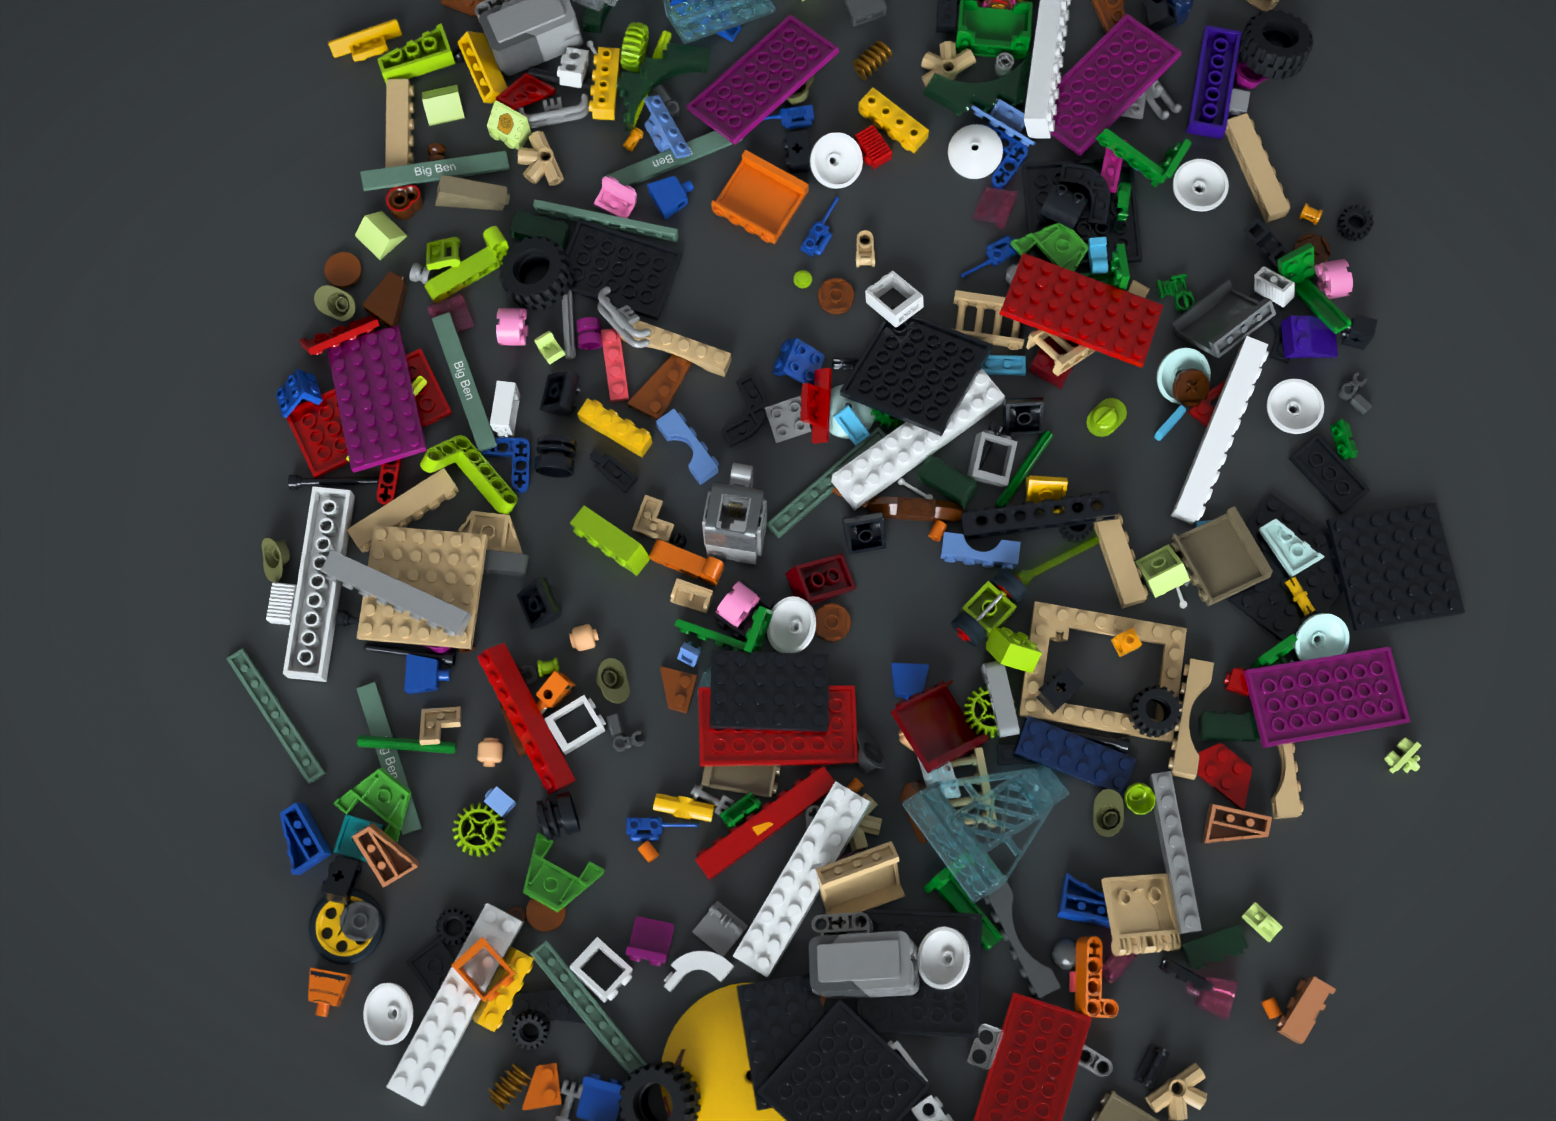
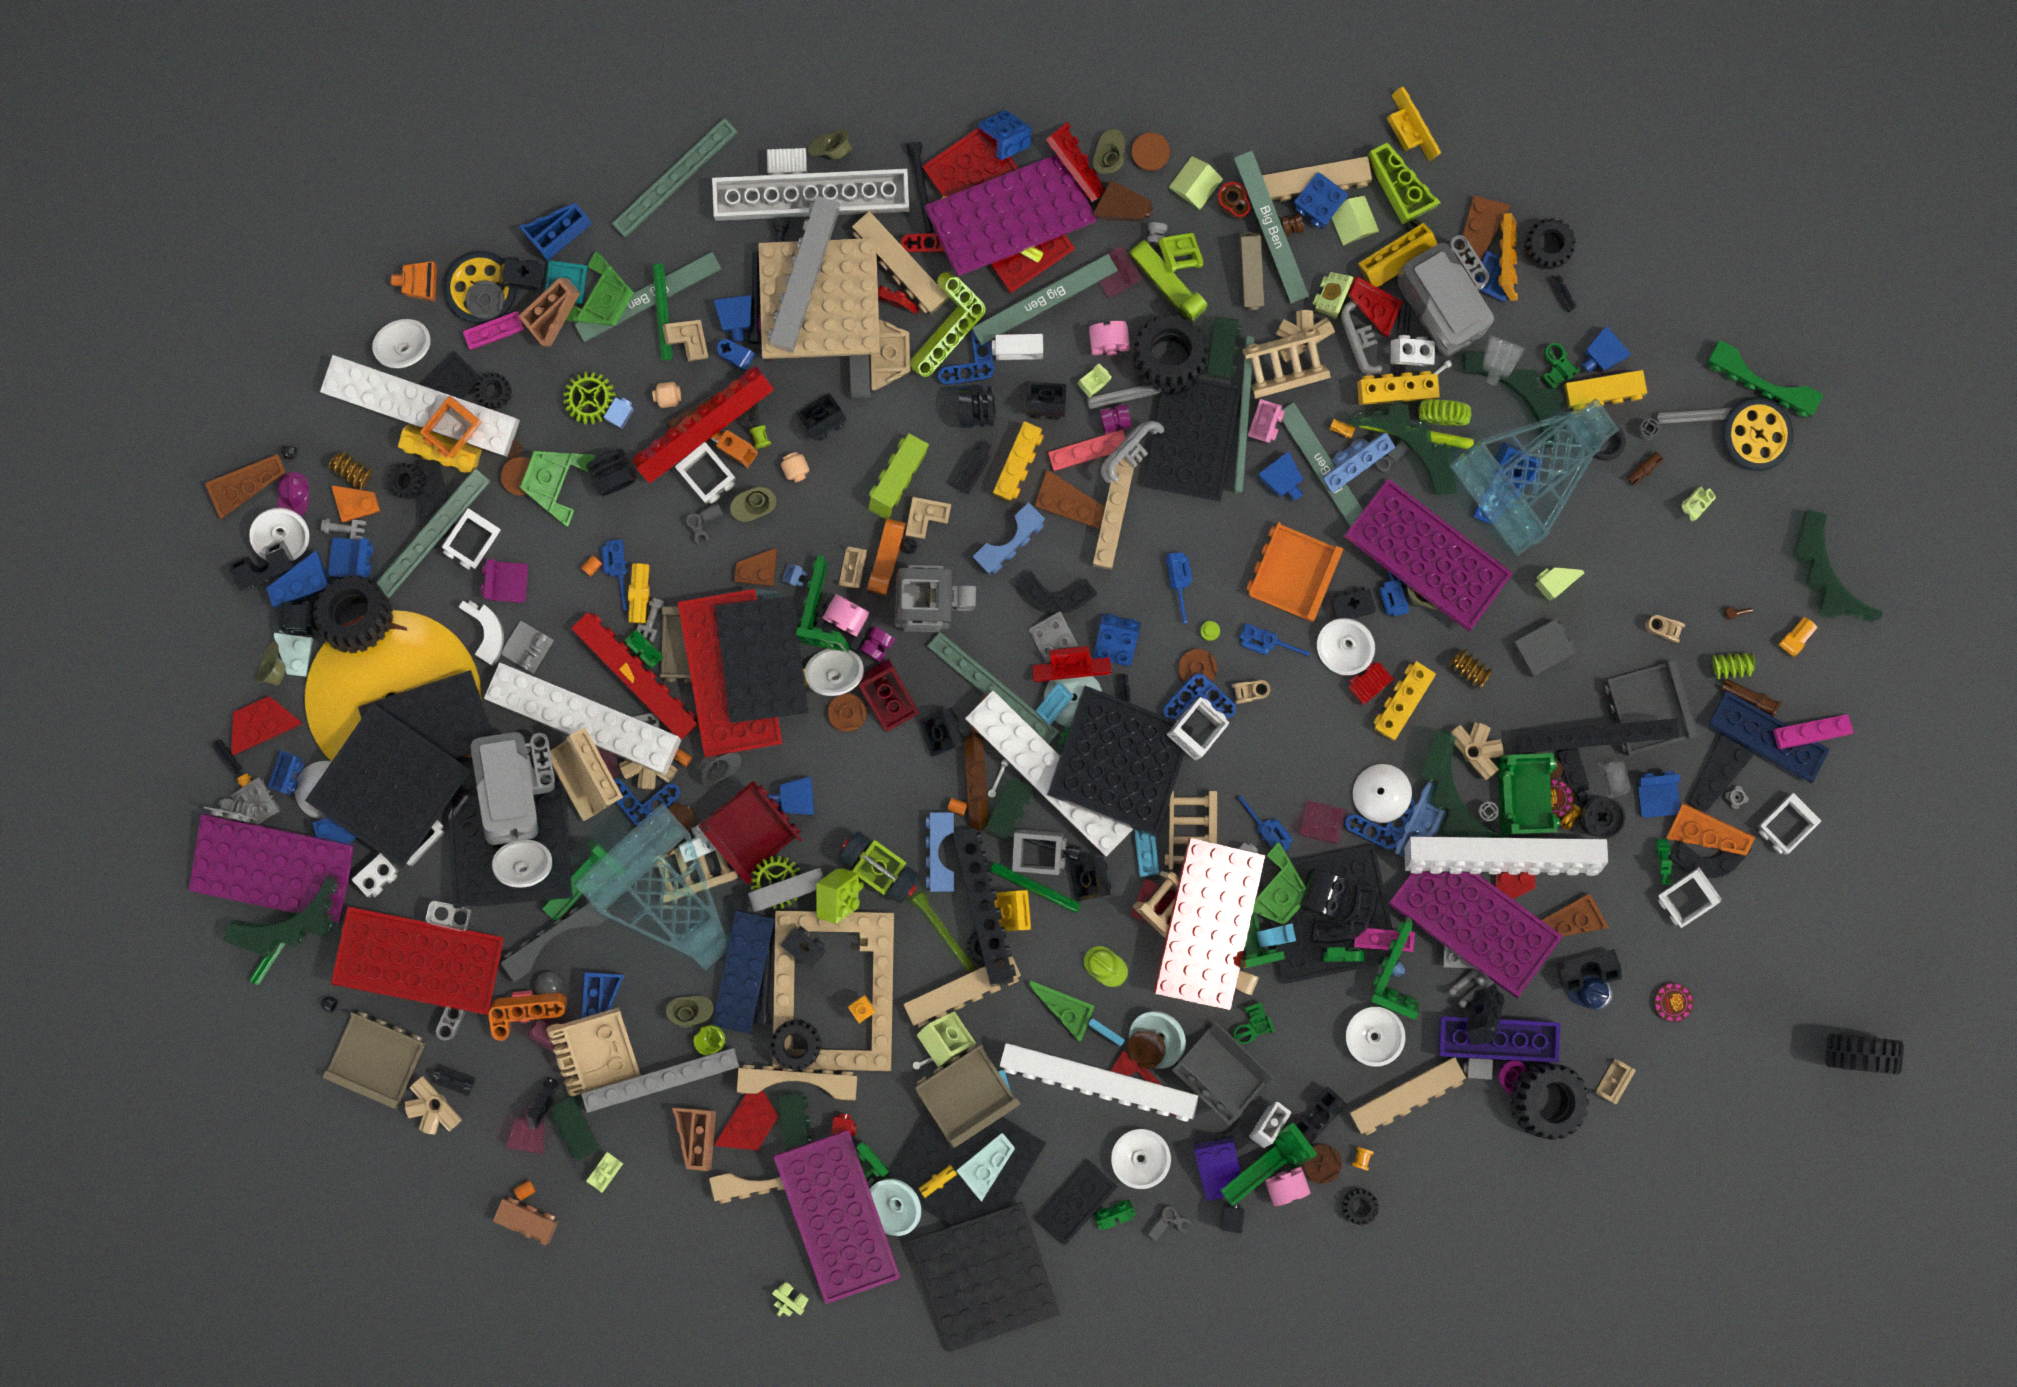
camera: 80 degrees right, 10 degrees up
none -> dark pink plate [463,311,525,351]
none -> blue beam [614,779,681,826]
none -> blue piece [717,339,755,371]
none -> magenta wheel [860,626,895,663]
none -> red wing [878,285,919,315]
none -> bright green wing [1029,981,1095,1041]
none -> blue beam [1163,673,1236,720]
none -> blue piece [1166,552,1192,624]
none -> tan fence [1242,328,1331,399]
none -> blue bracket [1293,173,1348,229]
none -> black arch [1465,986,1505,1045]
none -> red wing [1495,872,1535,899]

